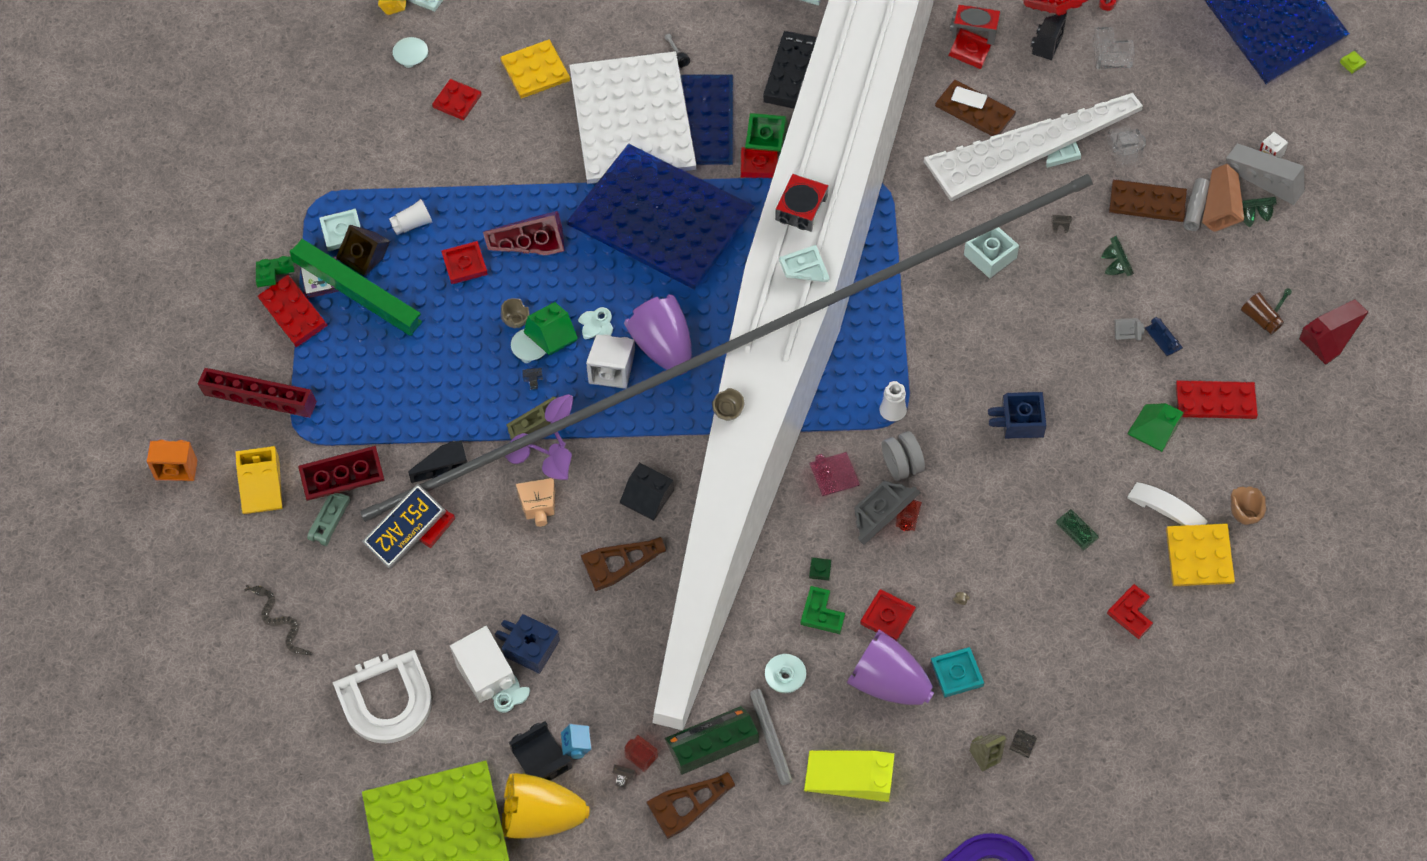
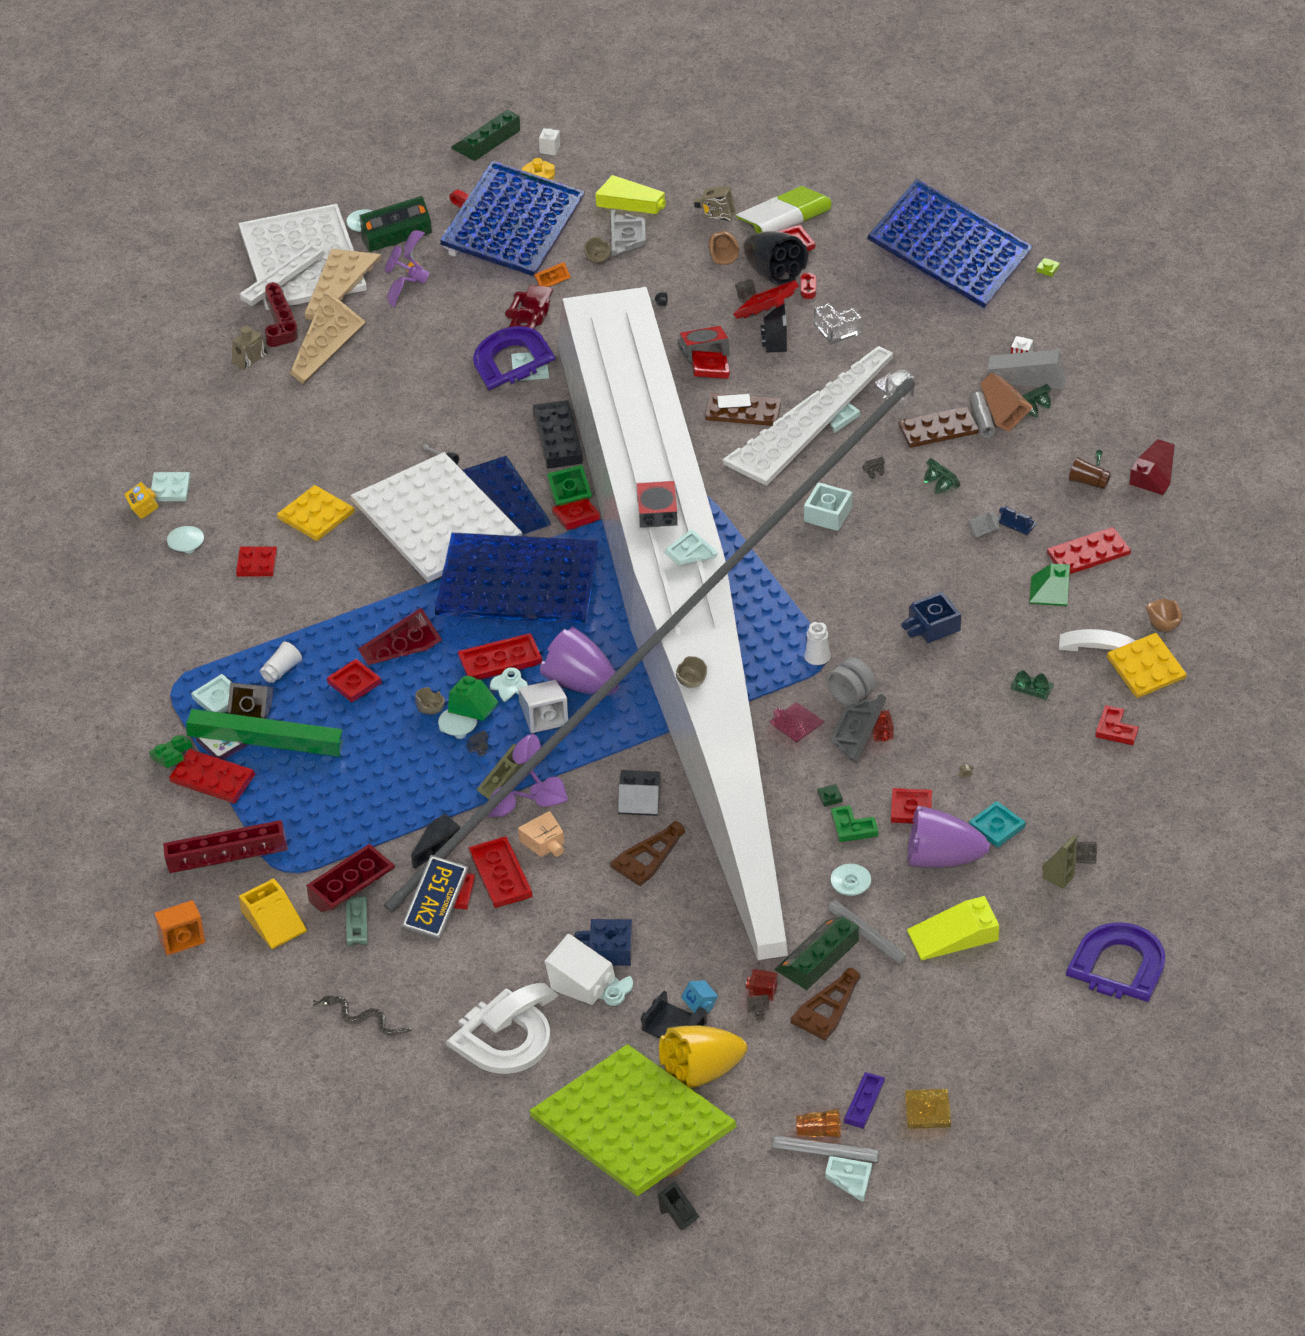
camera: 25 degrees left, 15 degrees down
none -> red plate [458,633,542,680]
none -> red plate [468,836,533,908]
none -> white slope [482,983,558,1033]

